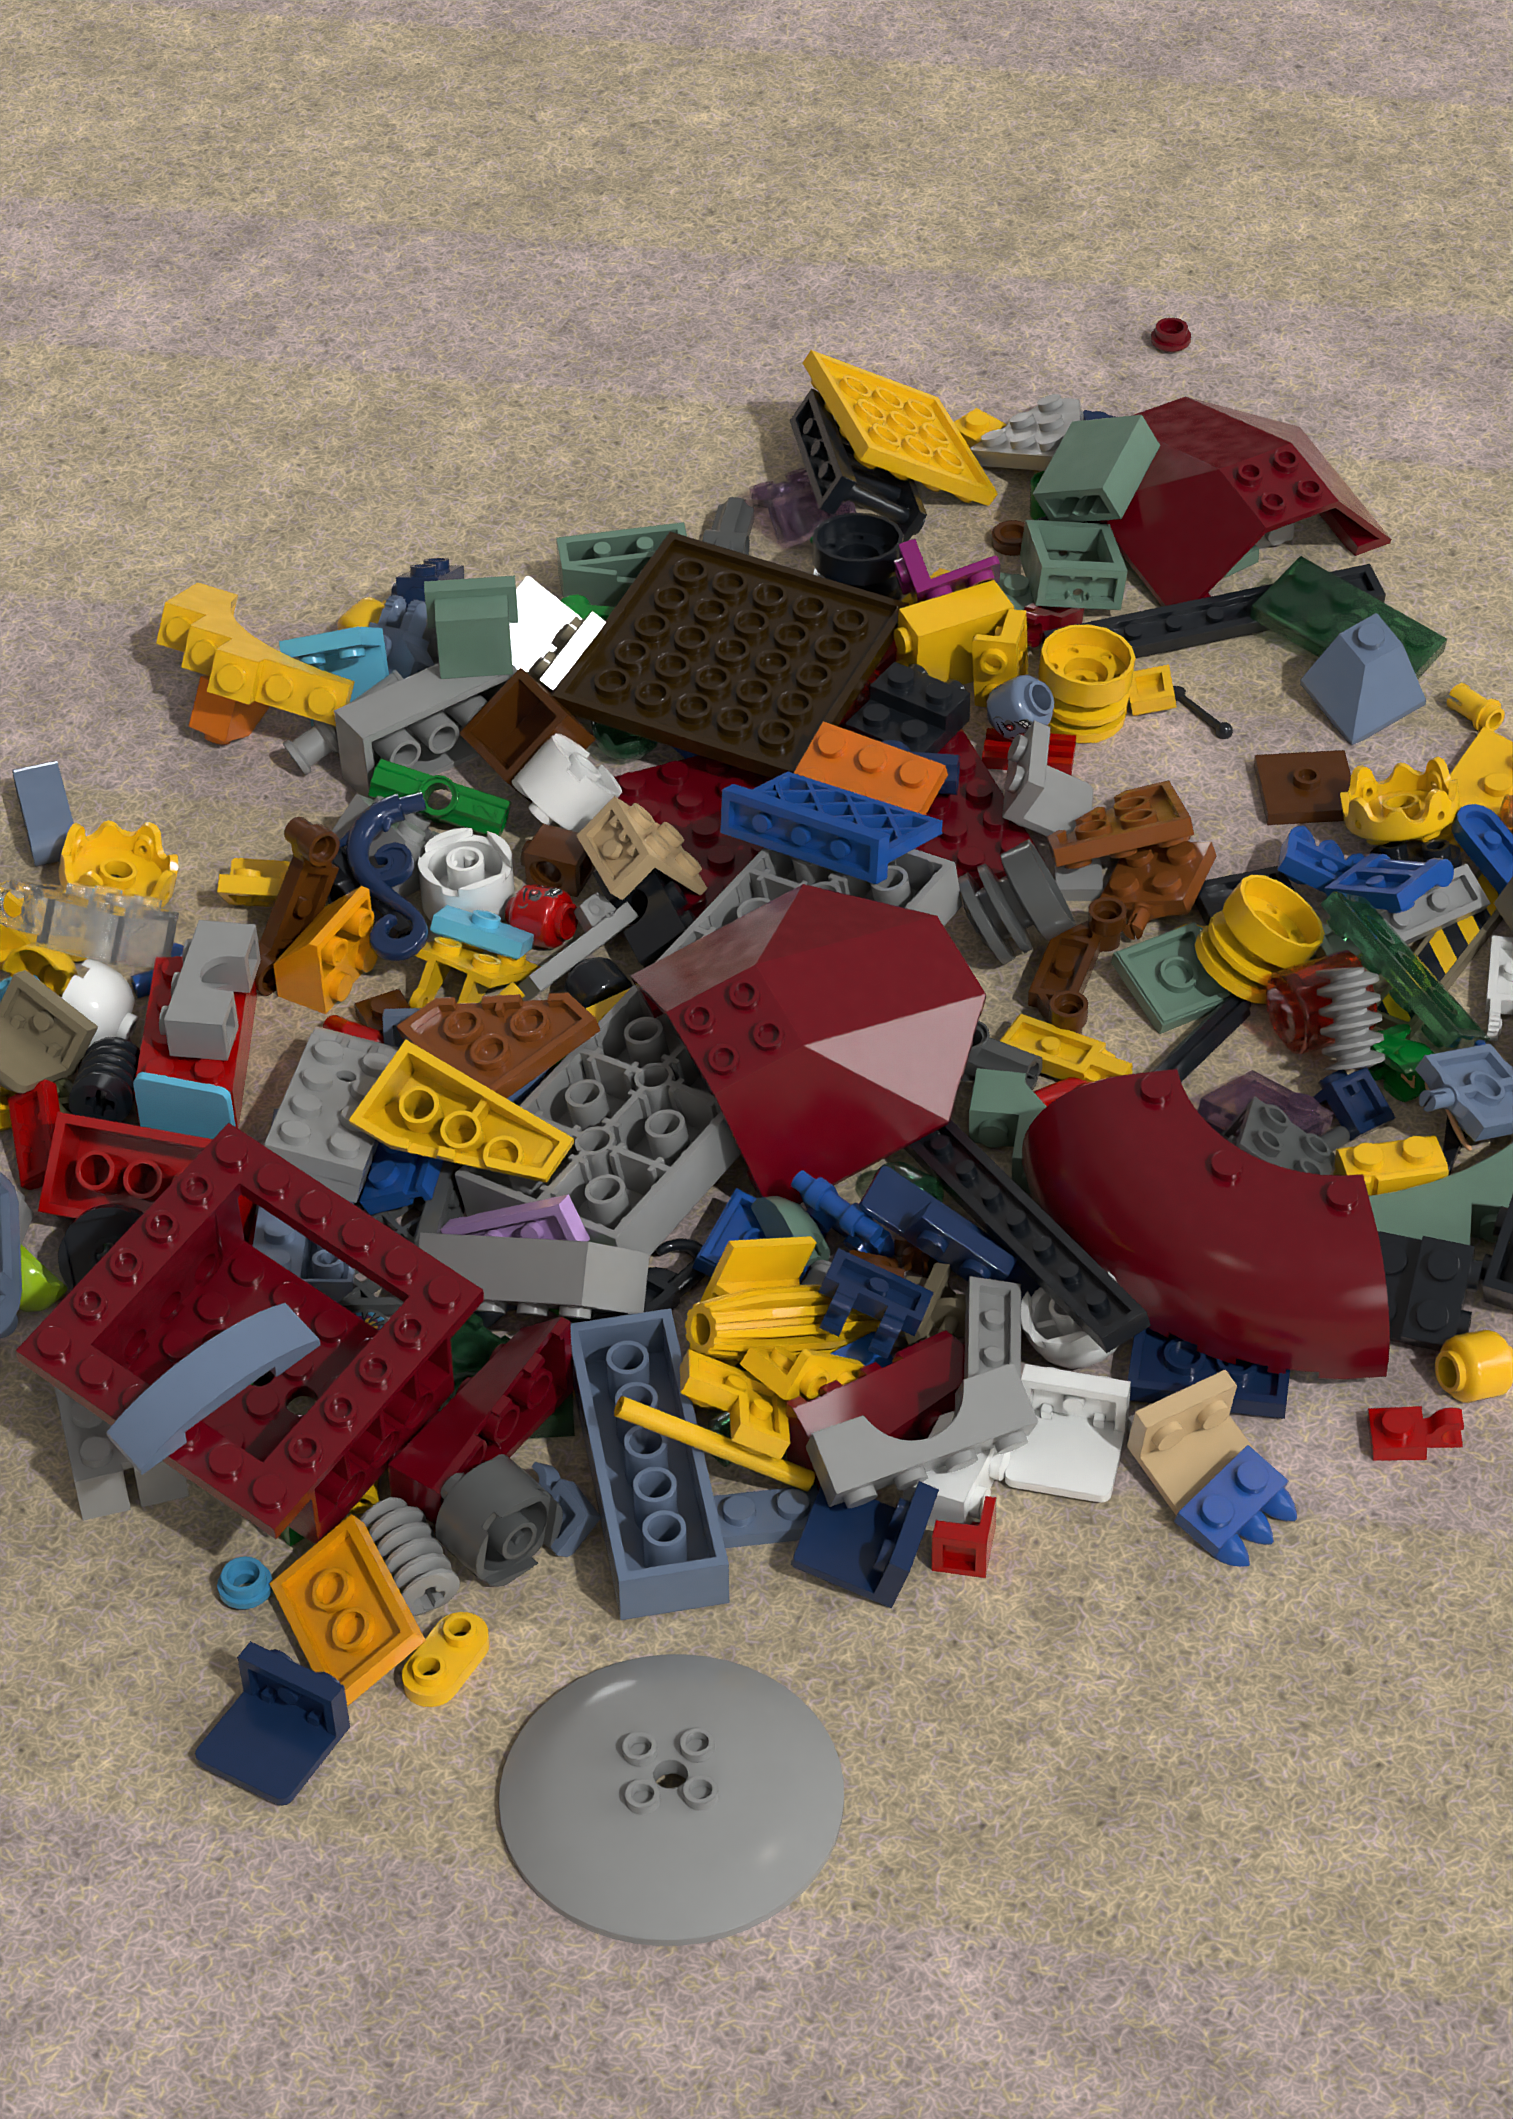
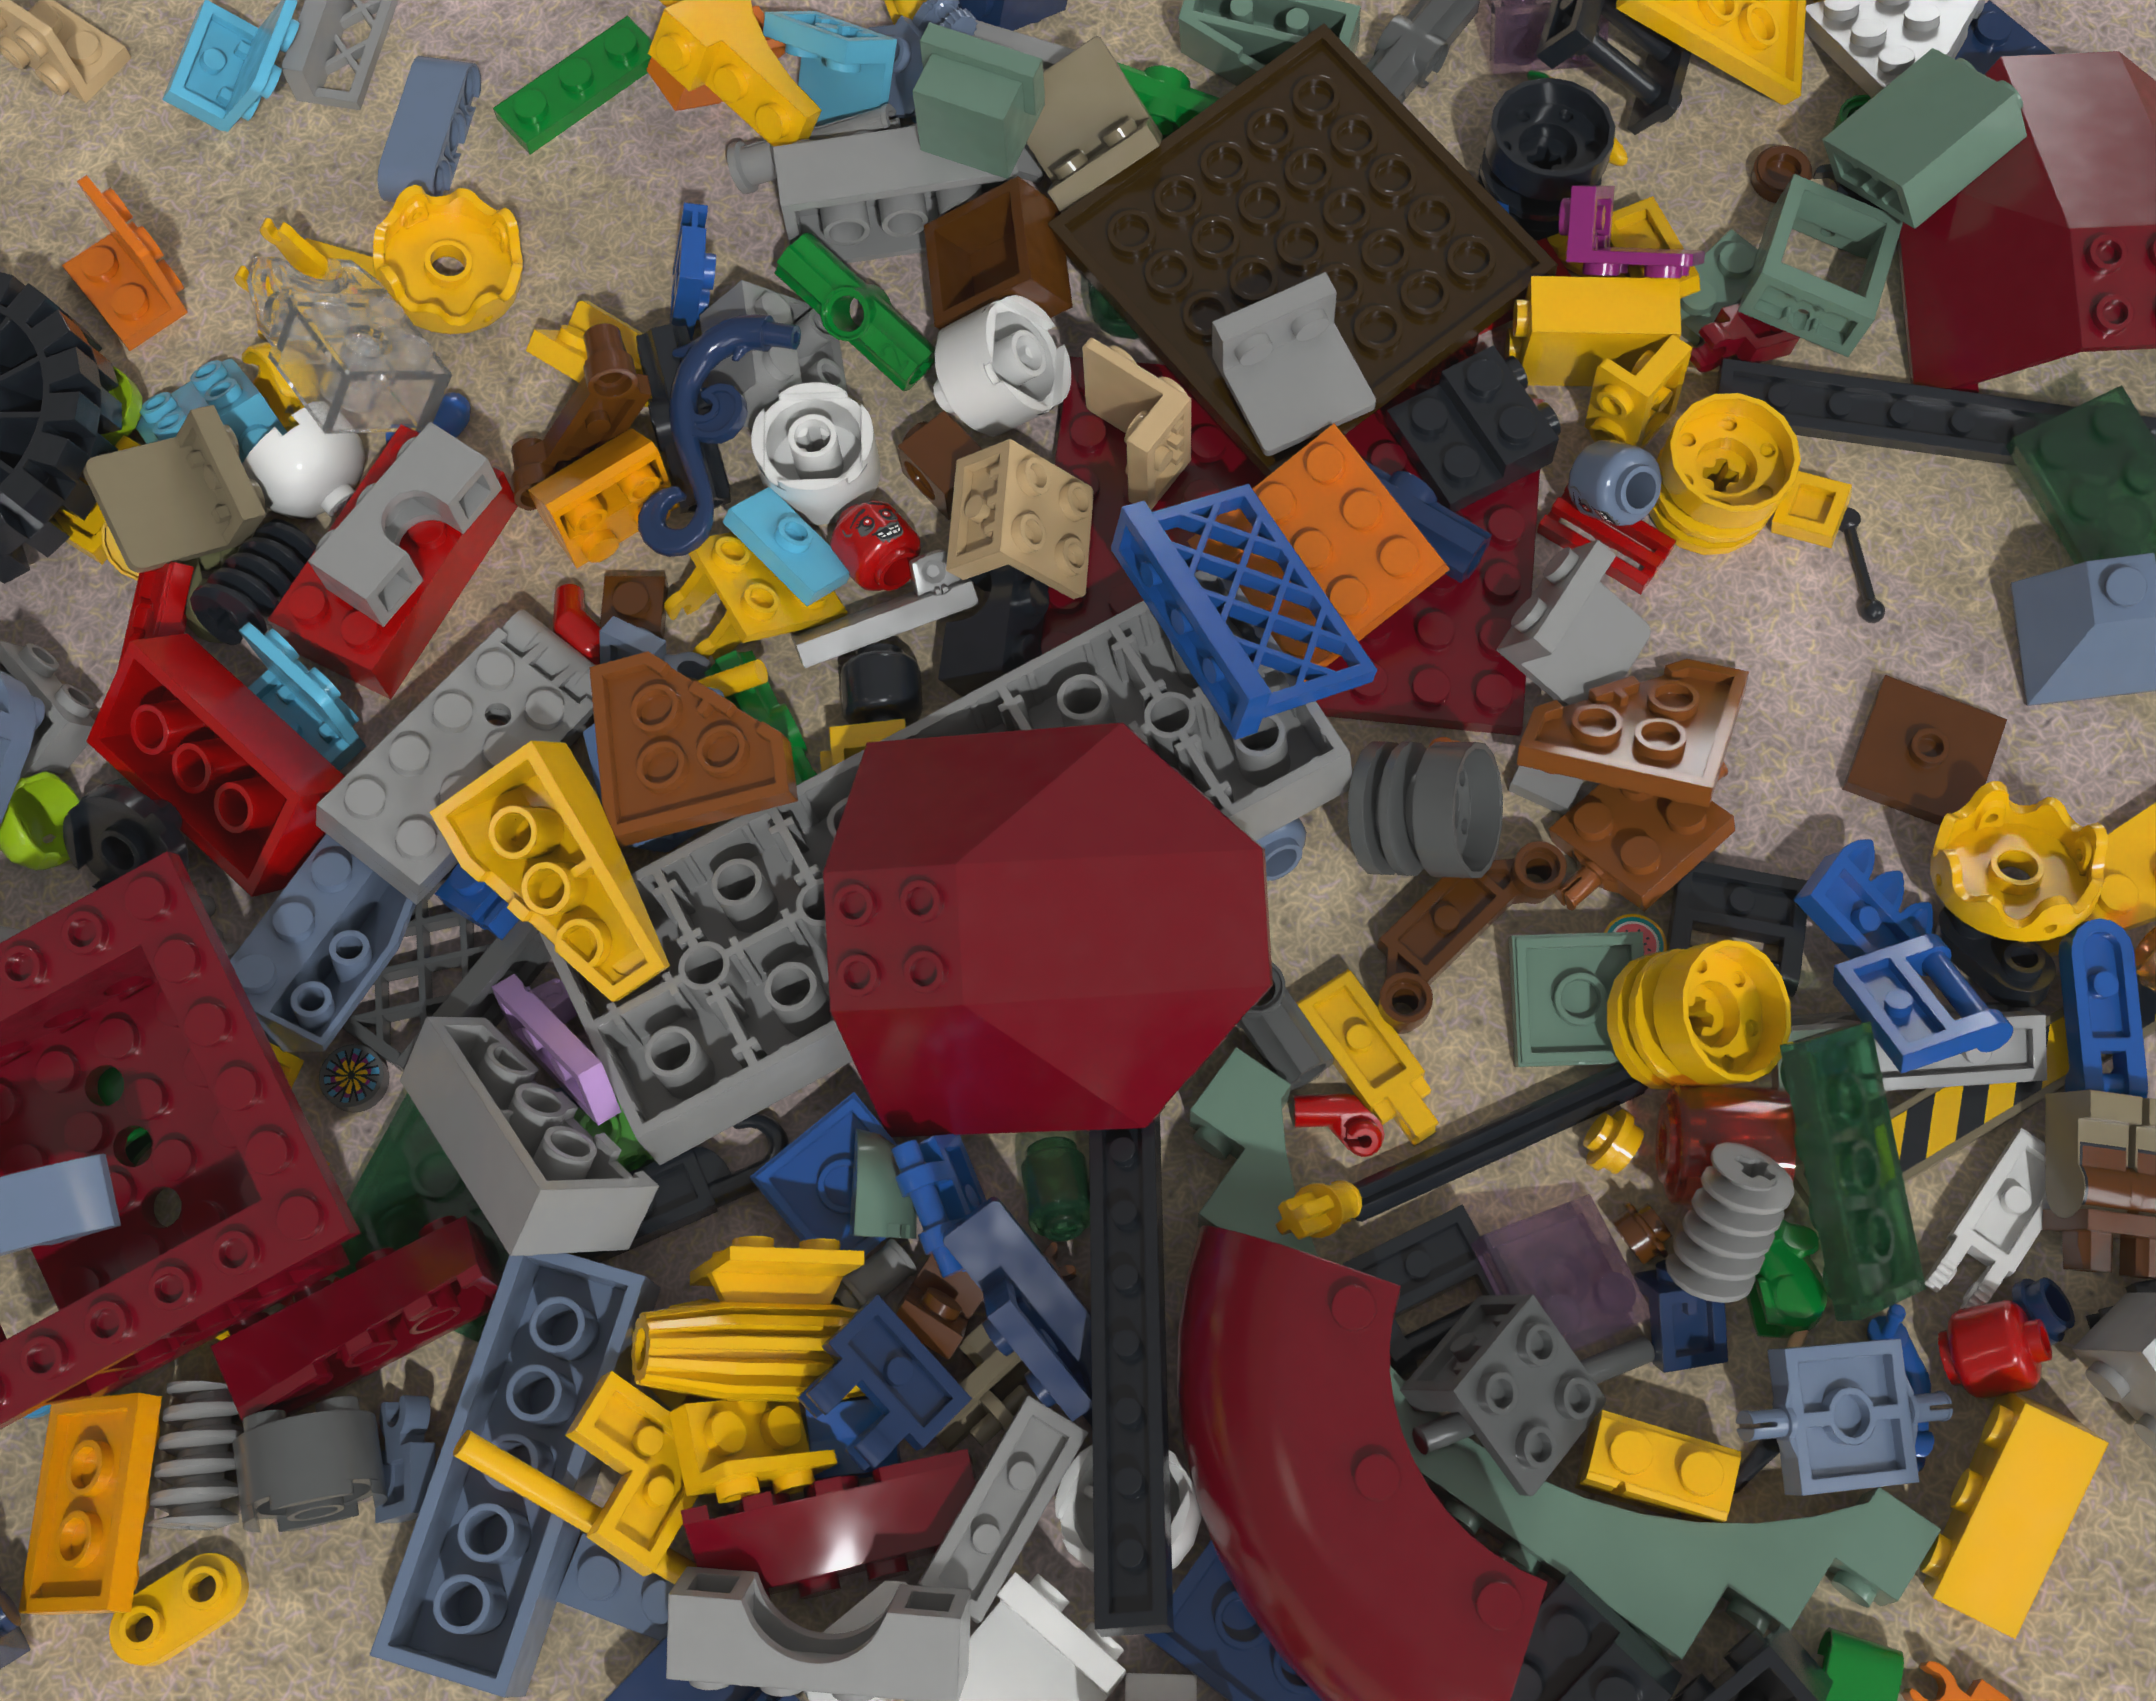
camera: 30 degrees right, 25 degrees up
none -> green plate [493,15,652,155]
none -> blue plate [670,202,716,341]
none -> tan bracket [1082,337,1191,510]
none -> light grey bracket [1212,272,1376,456]
none -> yellow plate [1583,1109,1644,1174]
none -> reddish brown plate [1610,1201,1672,1265]

